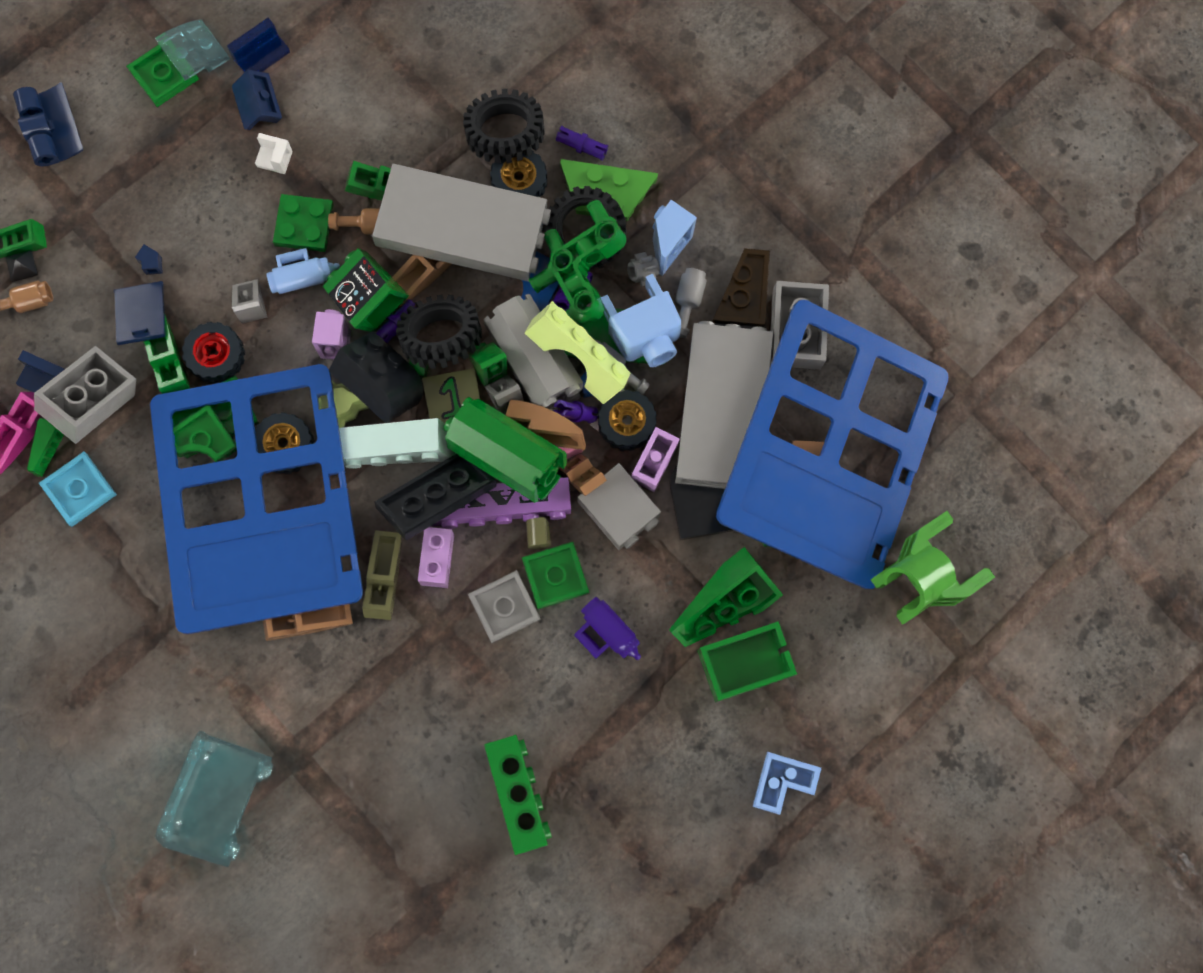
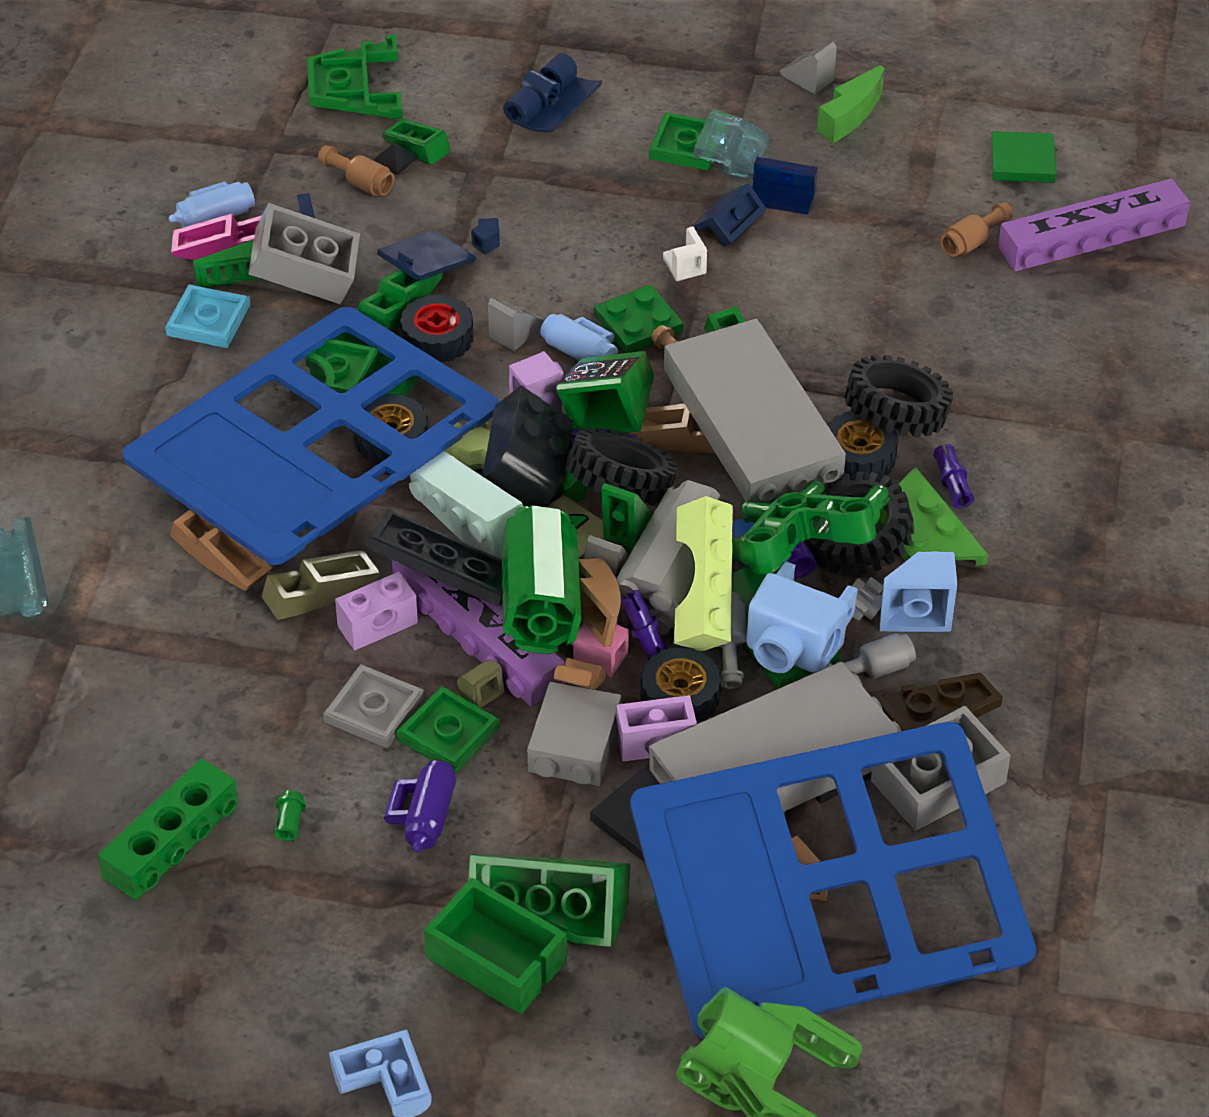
camera: 60 degrees right, 30 degrees down
none -> green pin [274,790,306,841]

